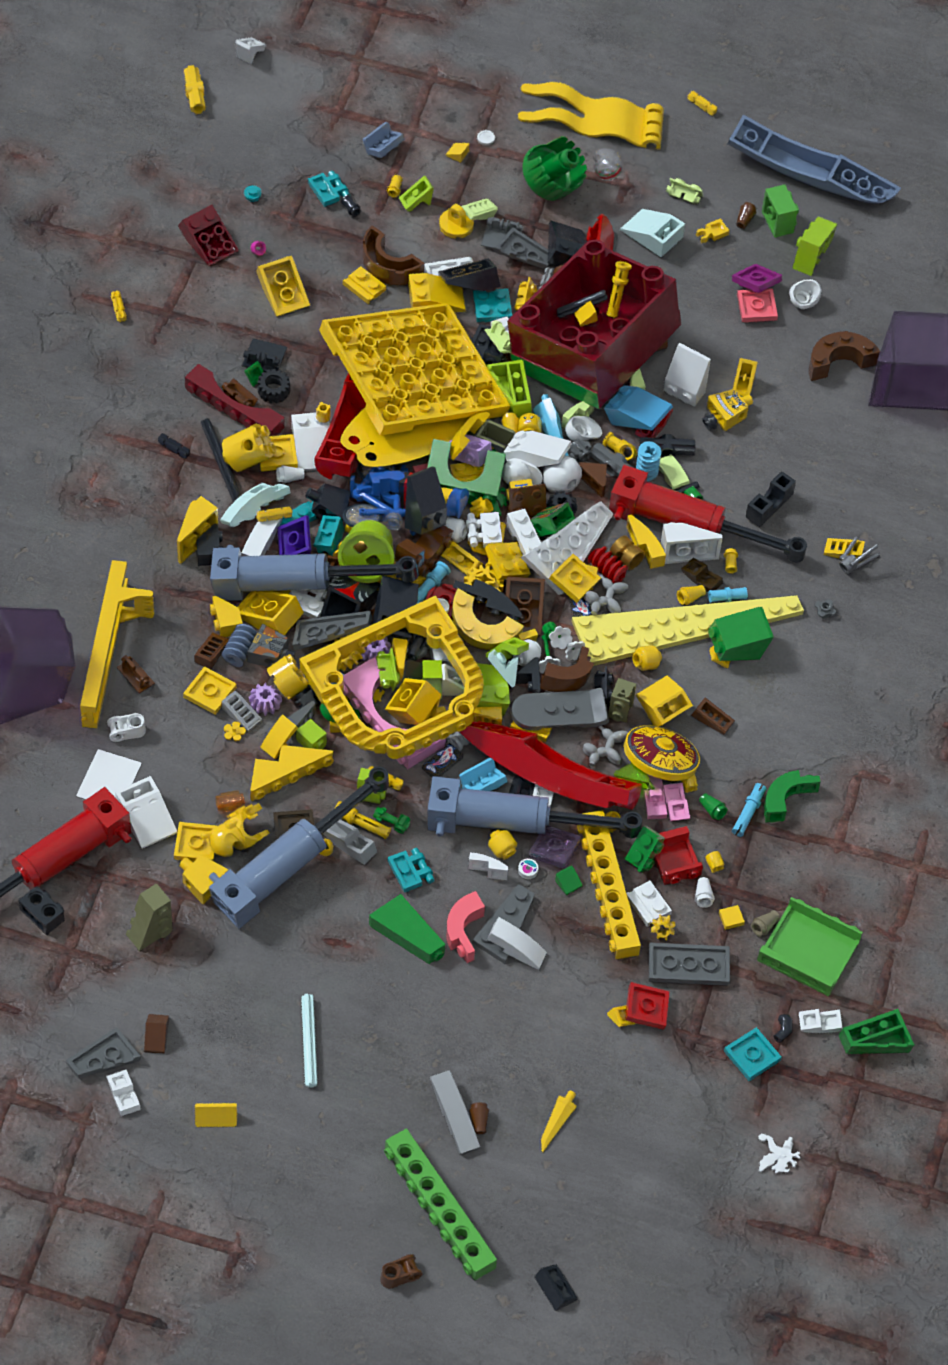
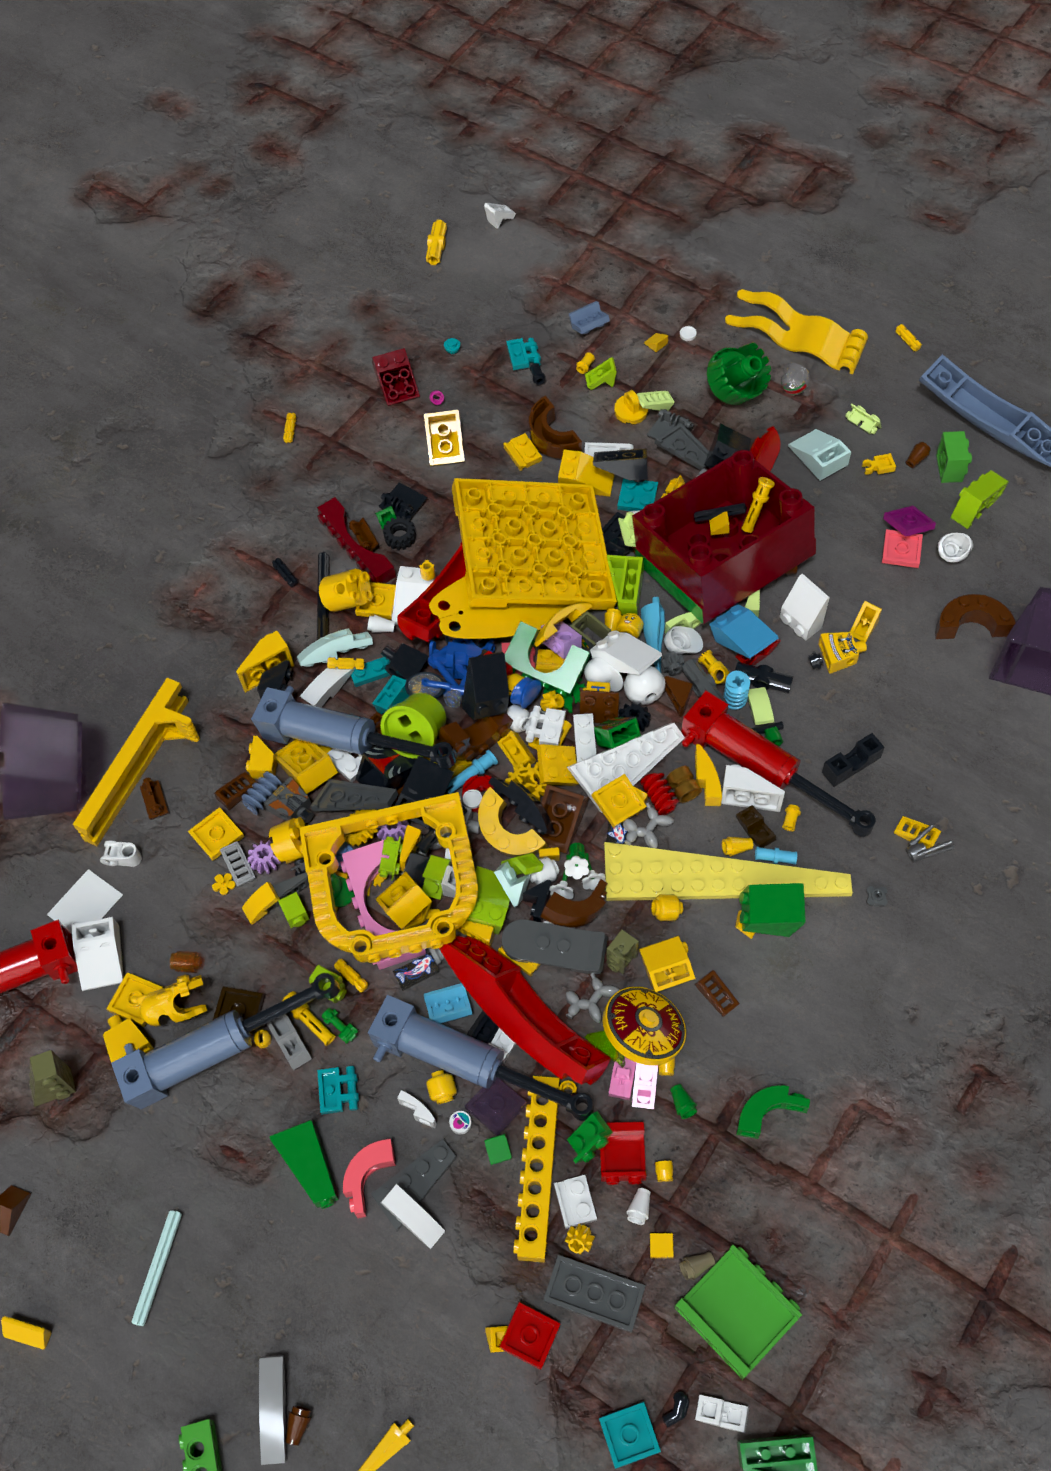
camera: 25 degrees right, 5 degrees up
yellow slope [250,745,334,801] -> none
dark purple slope [277,515,311,555] -> none
black hinge [594,666,614,707] -> none
medium azure pin [732,783,767,837] -> none

